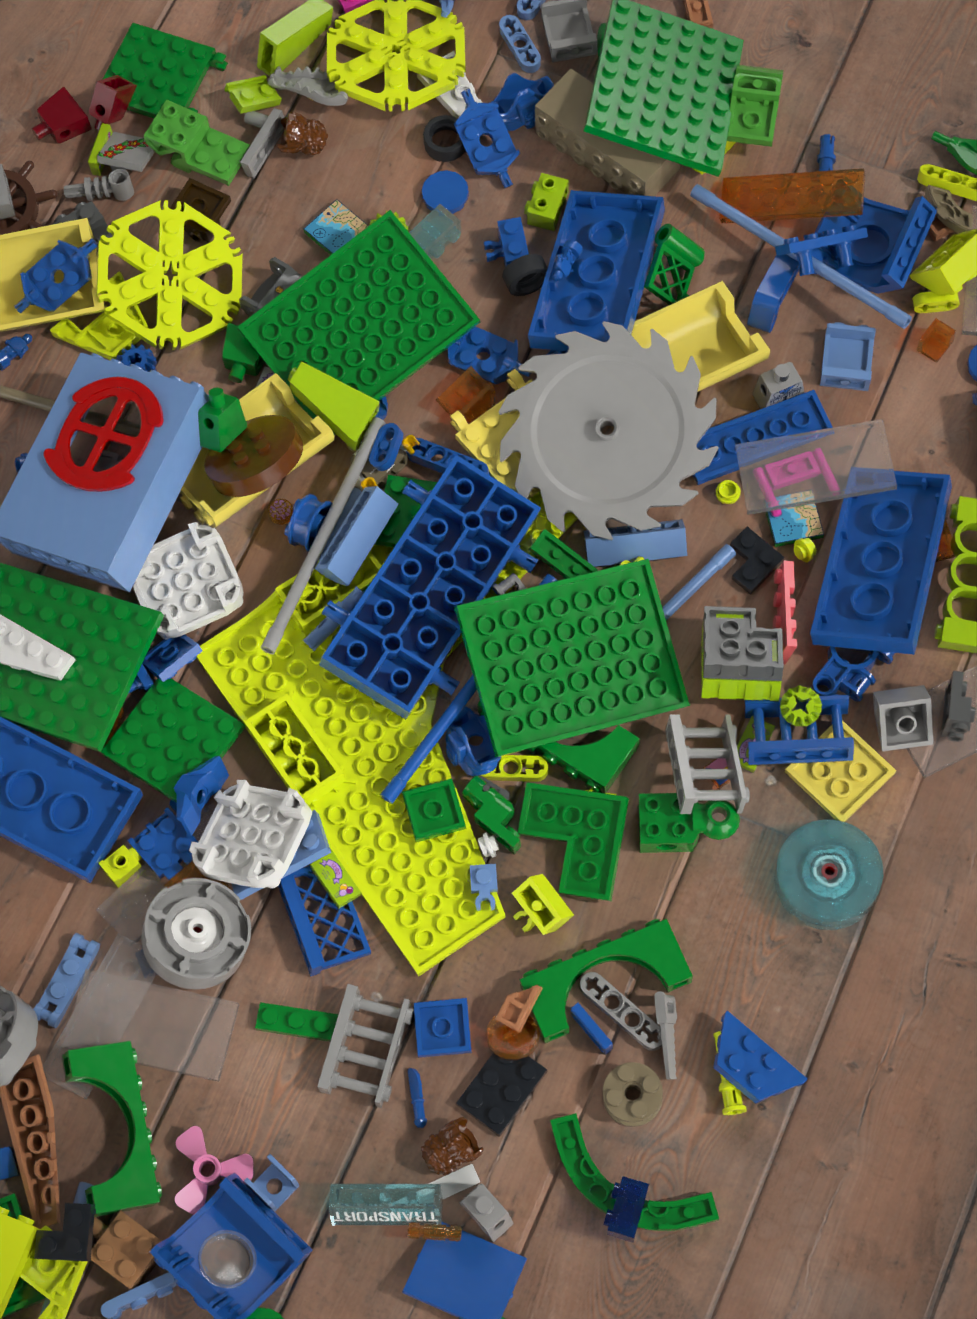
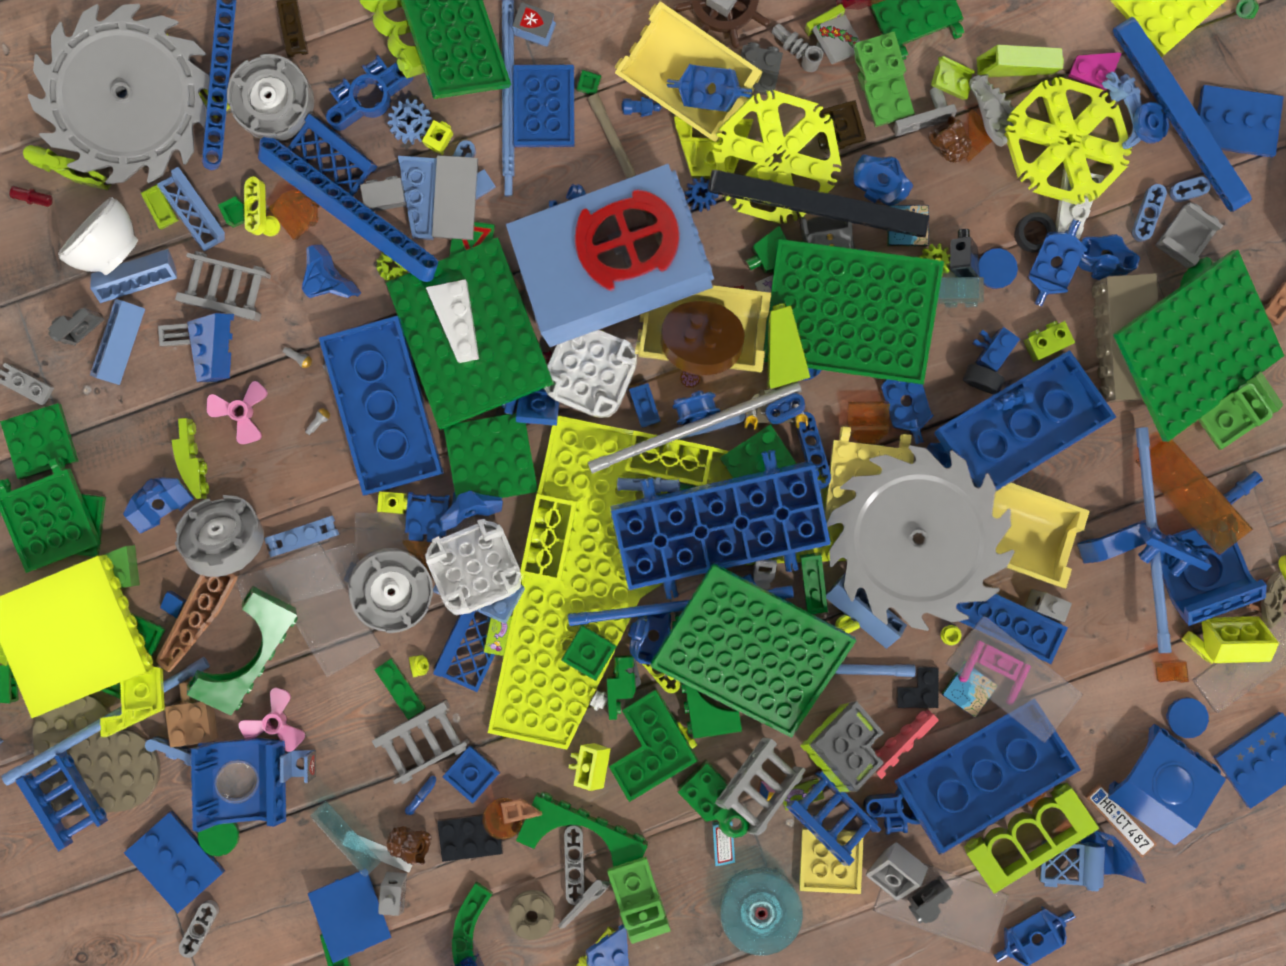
camera: 40 degrees right, 20 degrees up
black plate [34,1203,95,1262] -> none
green torso [198,387,247,452] -> none
medium blue brick [315,486,398,586] -> none
clear orange axle [407,1222,462,1241] -> none
medium blue plate [470,864,498,911] -> none
blue tile [571,1002,613,1055] -> none
green piece [644,224,705,305] -> none
lime gear [780,685,822,727] -> none
neon yellow plate [794,538,817,562] -> none
medium blue panel [820,322,876,391] -> none
none -> neon yellow plate [409,655,429,677]
none -> bright green piece [607,856,671,944]
none -> blue plate [629,383,661,428]
none -> black beam [707,170,930,238]
none -> slope [712,821,735,866]
none -> blue piece [854,154,913,206]
none -> black torso [950,229,980,280]
none -> clear orange tile [966,109,992,163]

